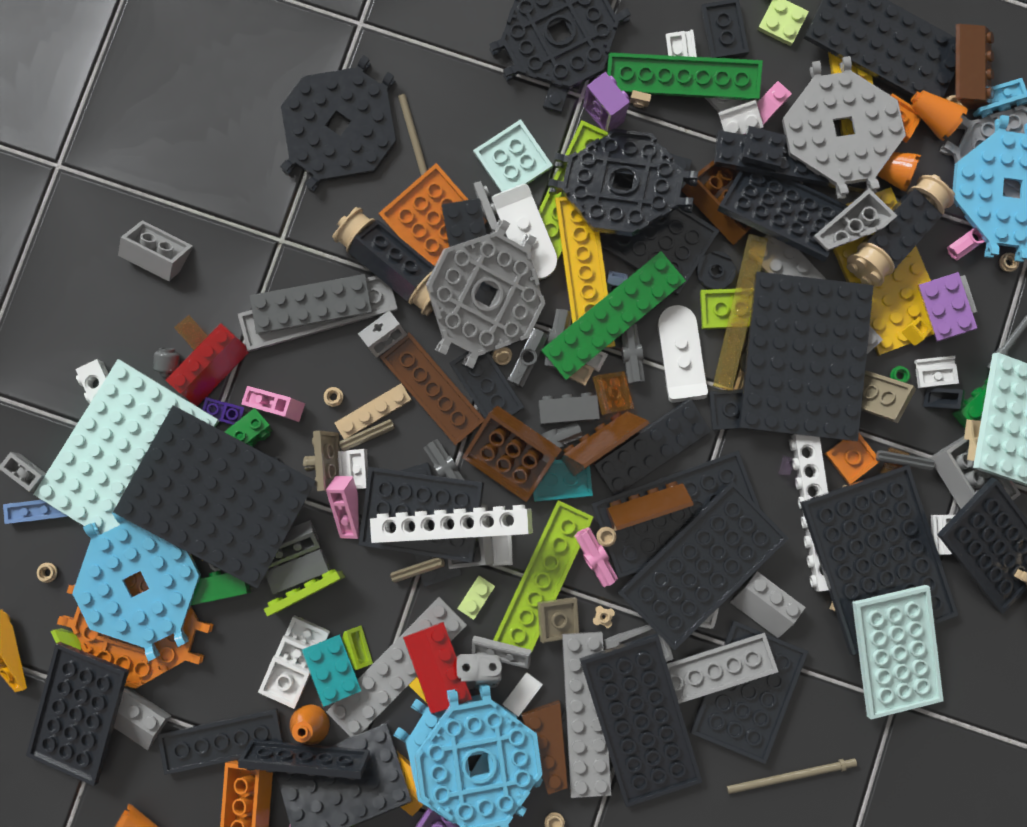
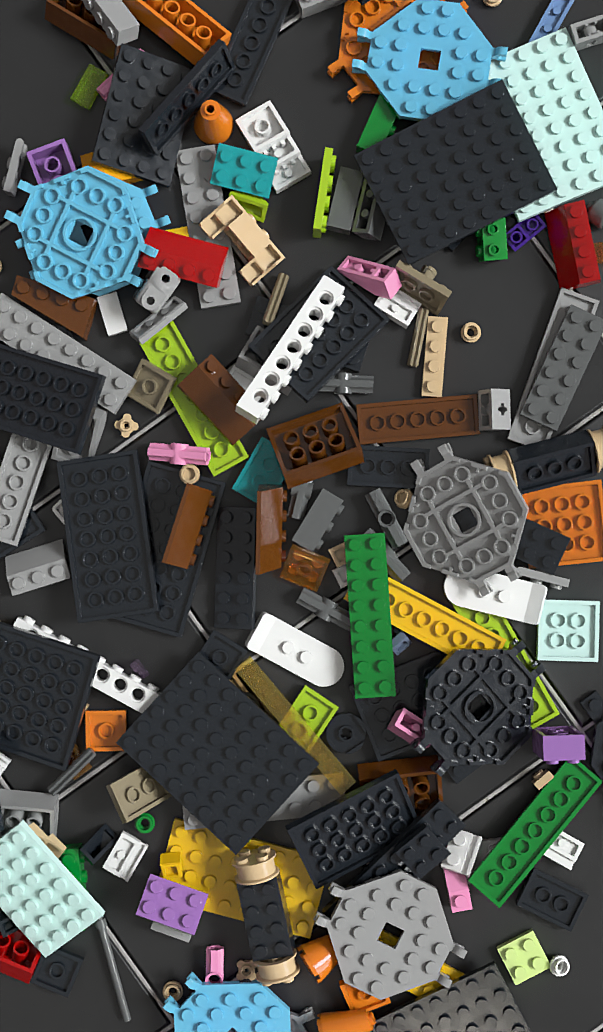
camera: 125 degrees right, 5 degrees up
bright pink slope [241,386,305,422] -> none
yellowish green plate [457,575,495,620] -> none
light grey wedge [813,189,897,251] -> none
none -> reddish brown slope [177,354,261,446]
none -> tan bracket [198,195,285,287]
none -> tan plate [237,960,256,981]
none -> bright pink brick [387,708,430,748]

